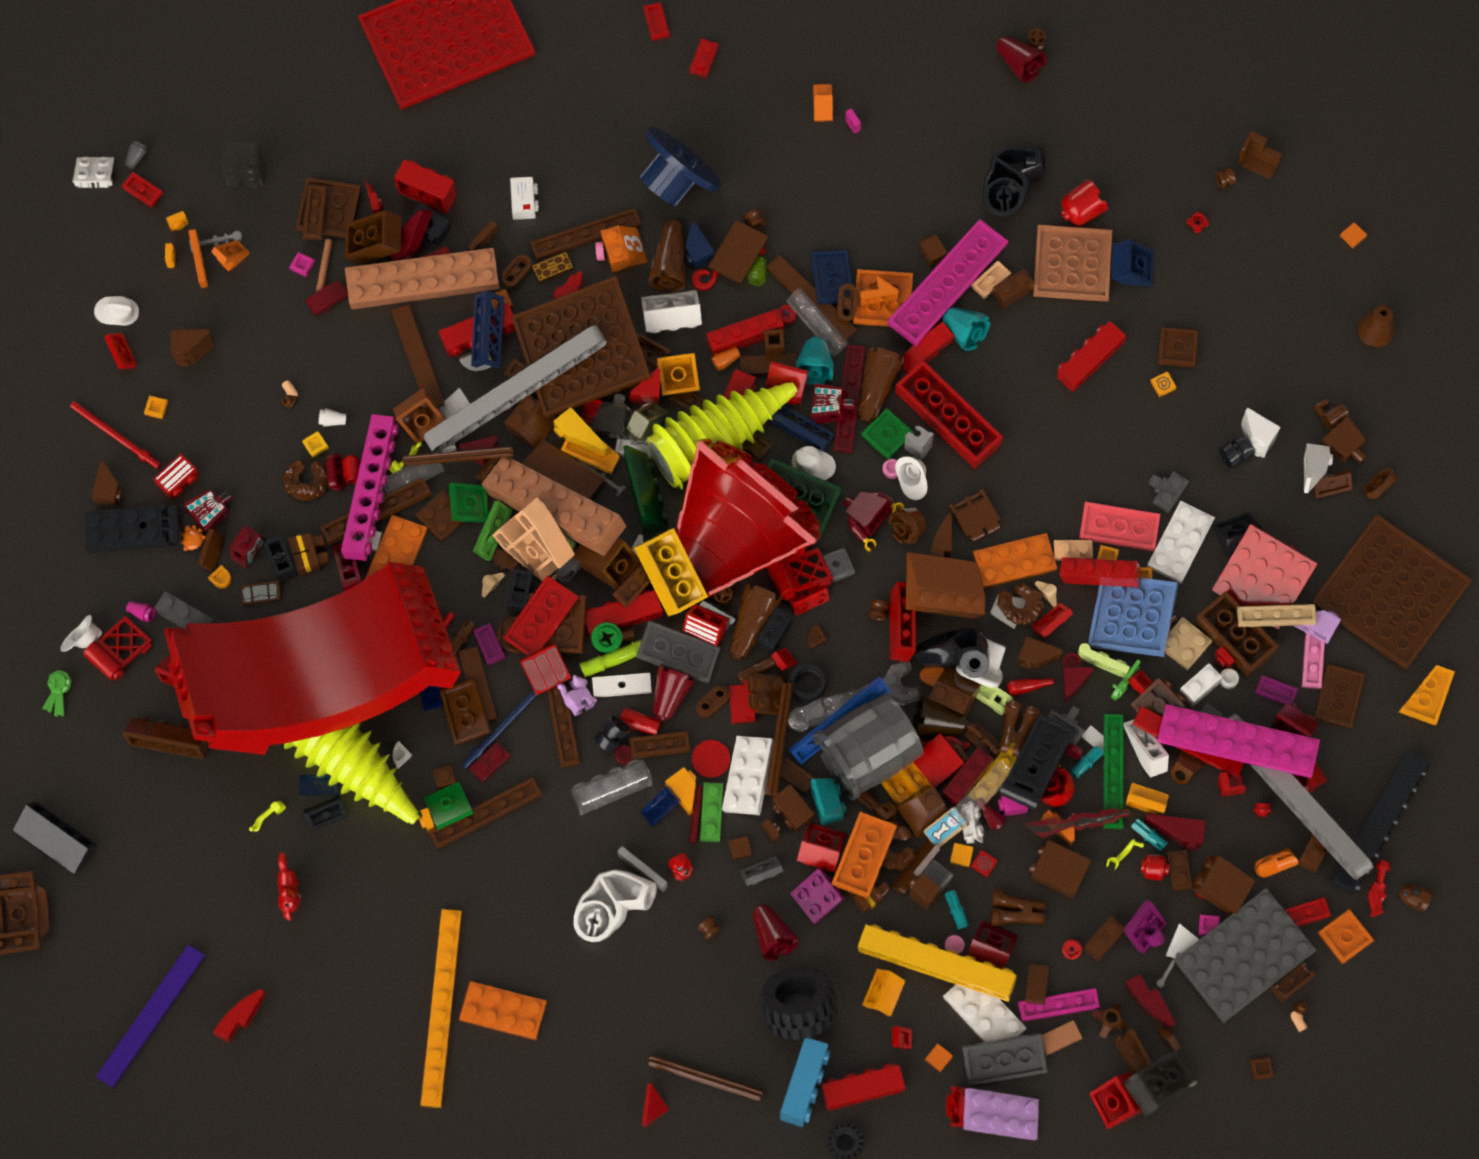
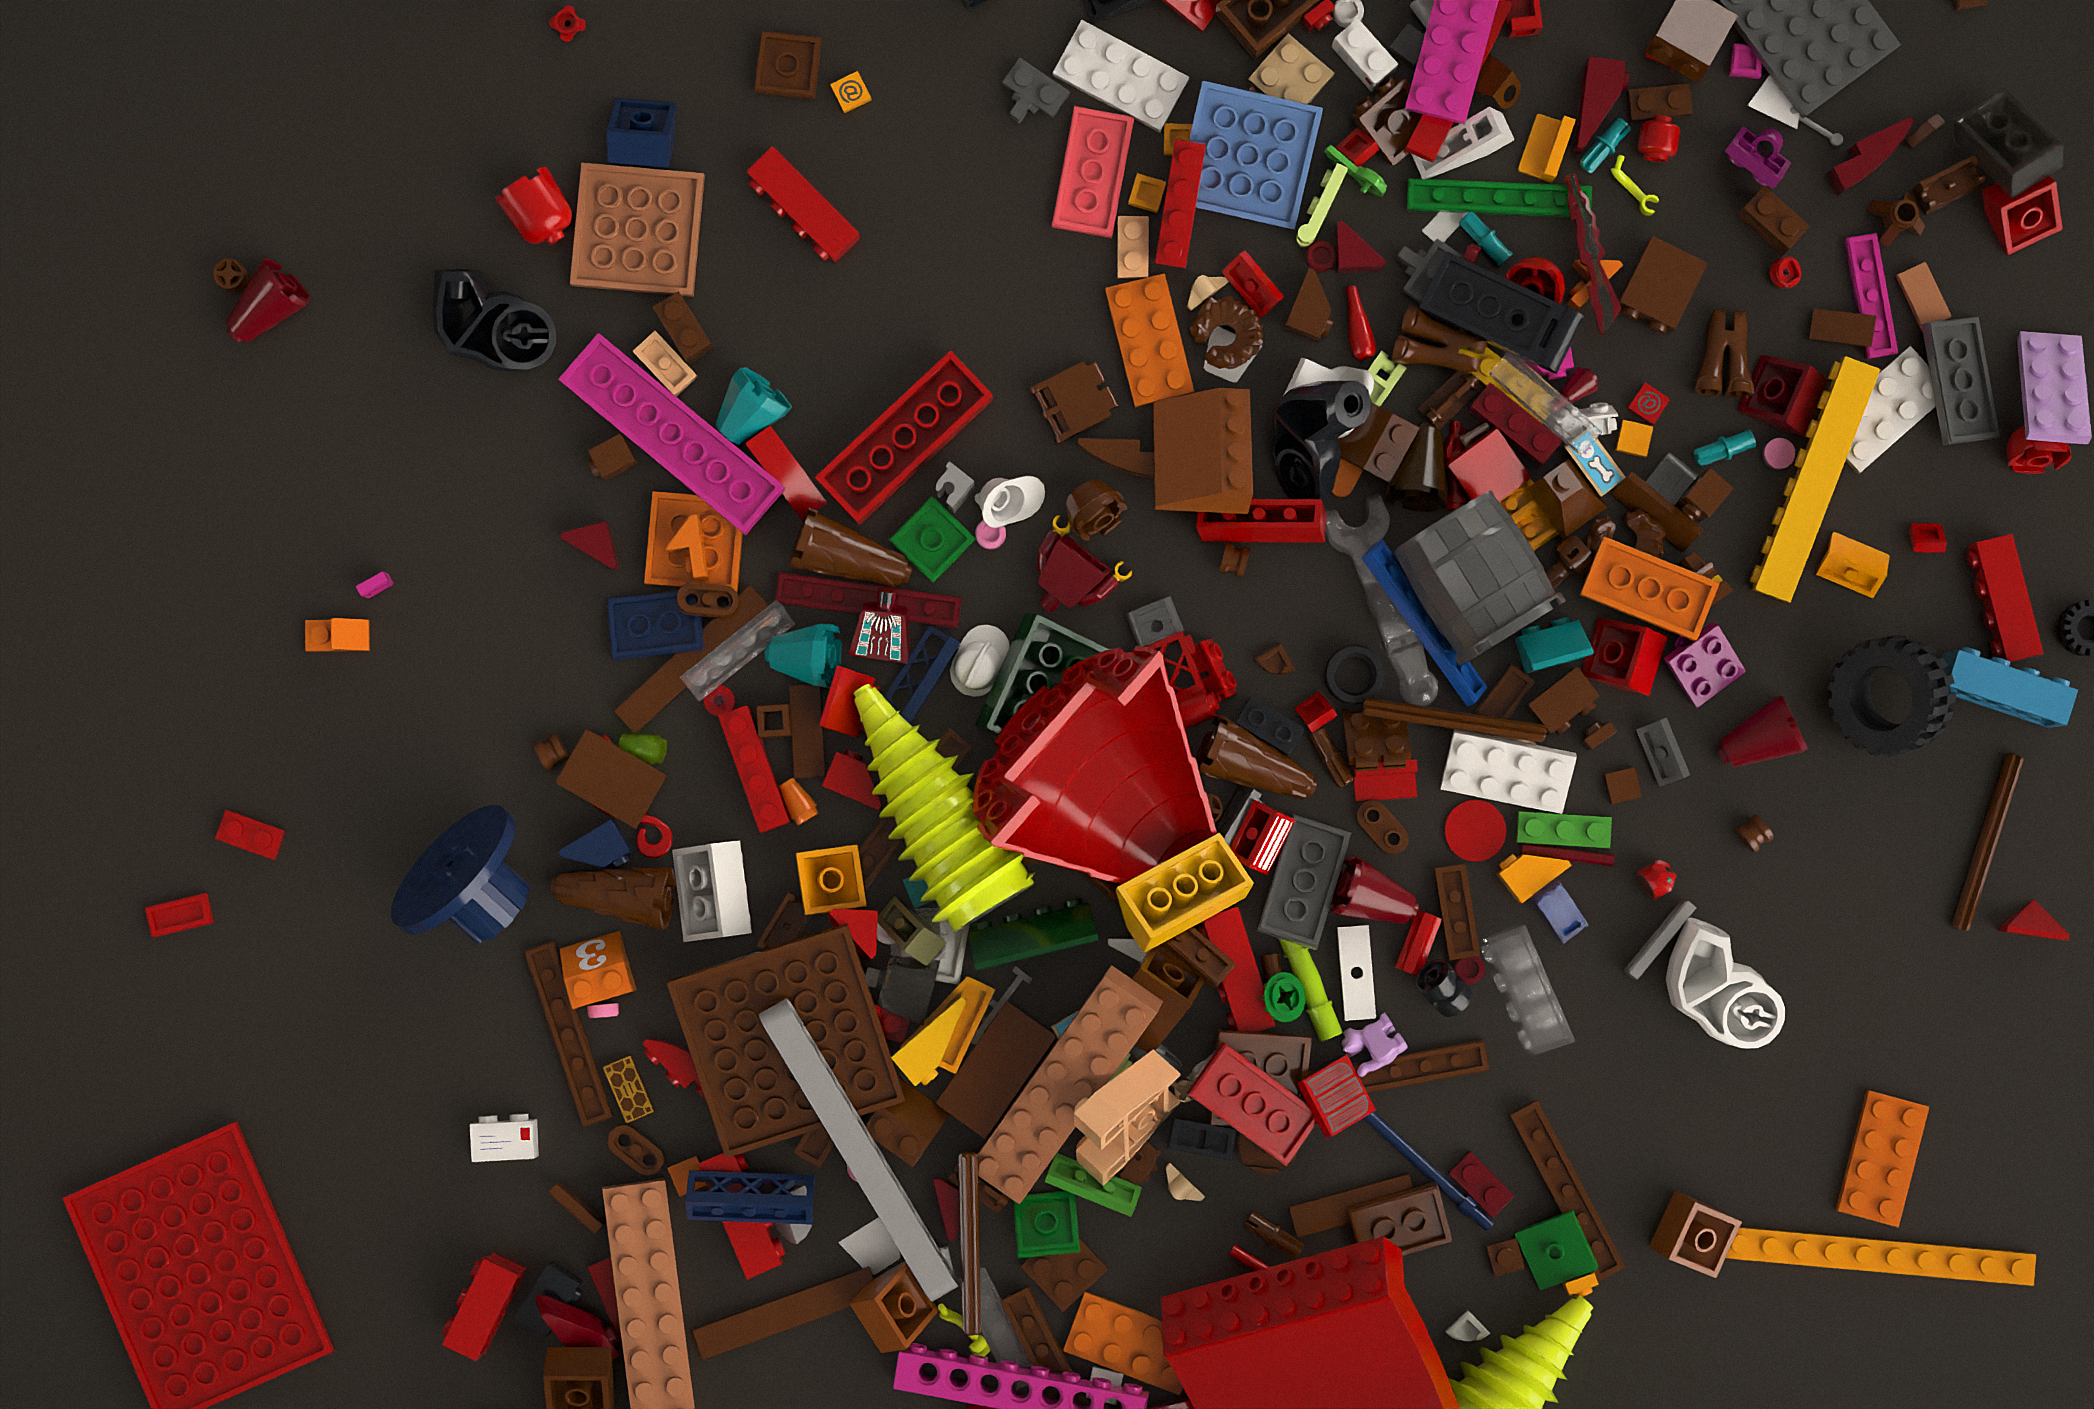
camera: 90 degrees left, 15 degrees up
red plate [365,181,384,214] -> none
magenta tile [473,623,505,666] -> none
orange tile [925,1043,953,1073] -> none
none -> dark red slope [560,522,620,572]
none -> dark orange slope [1649,1191,1742,1278]

